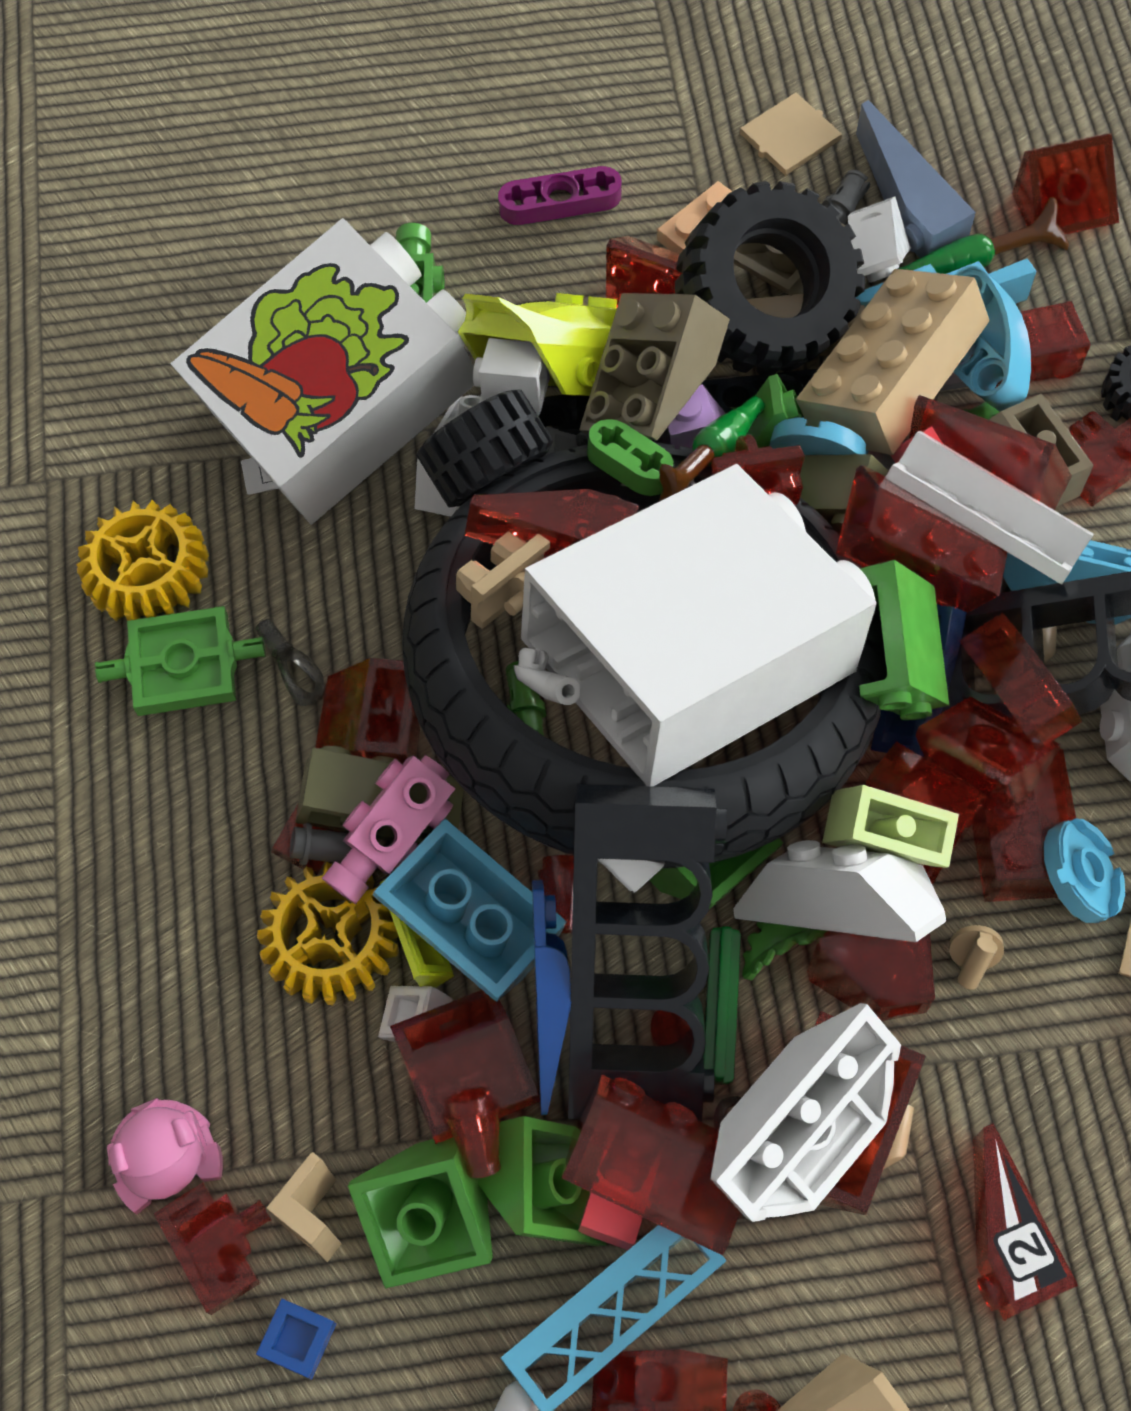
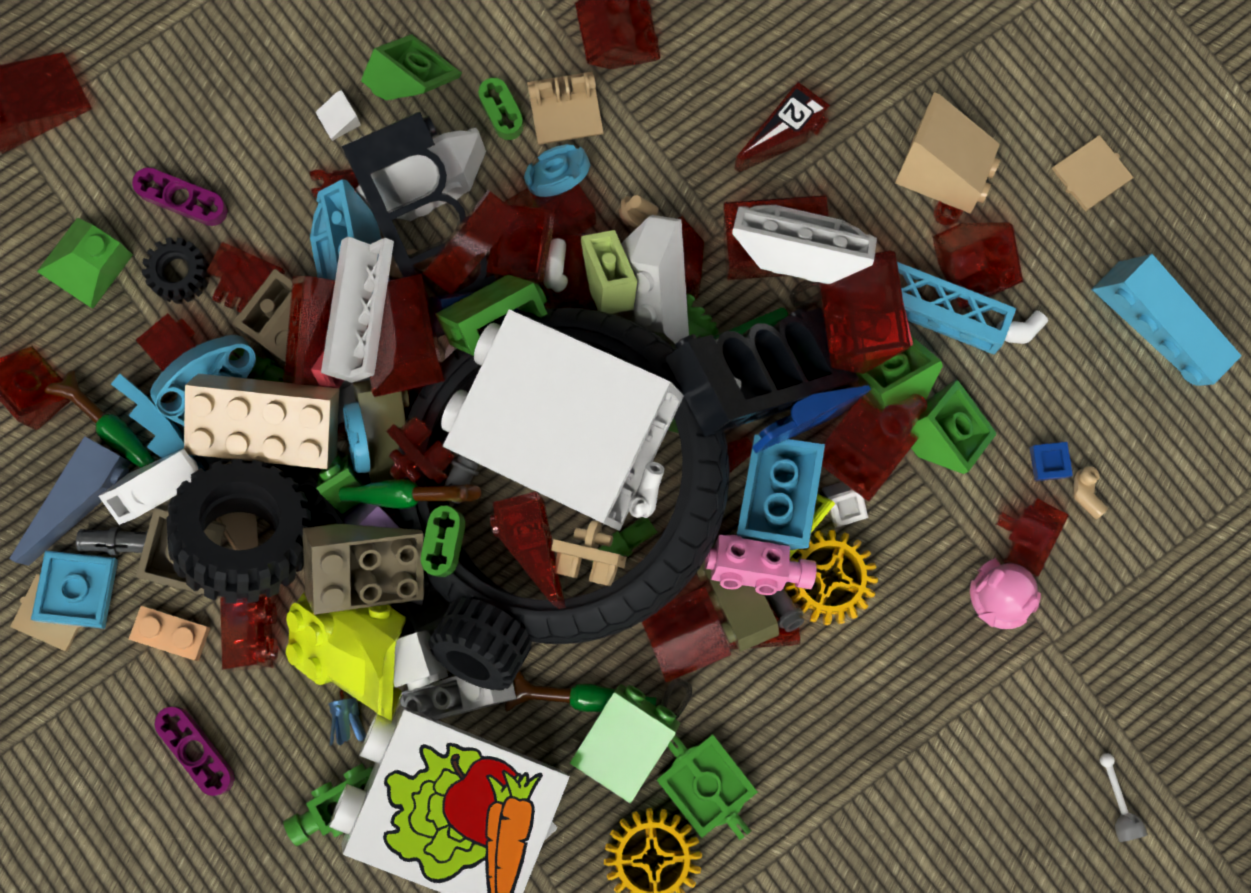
camera: 120 degrees left, 15 degrees up
tan panel [267,1152,342,1262] -> none
none -> medium azure tile [31,551,118,629]
none -> piece [505,670,657,712]
none -> white arm [543,238,568,292]
none -> panel [570,684,681,804]
none -> tan arm [1073,466,1109,520]

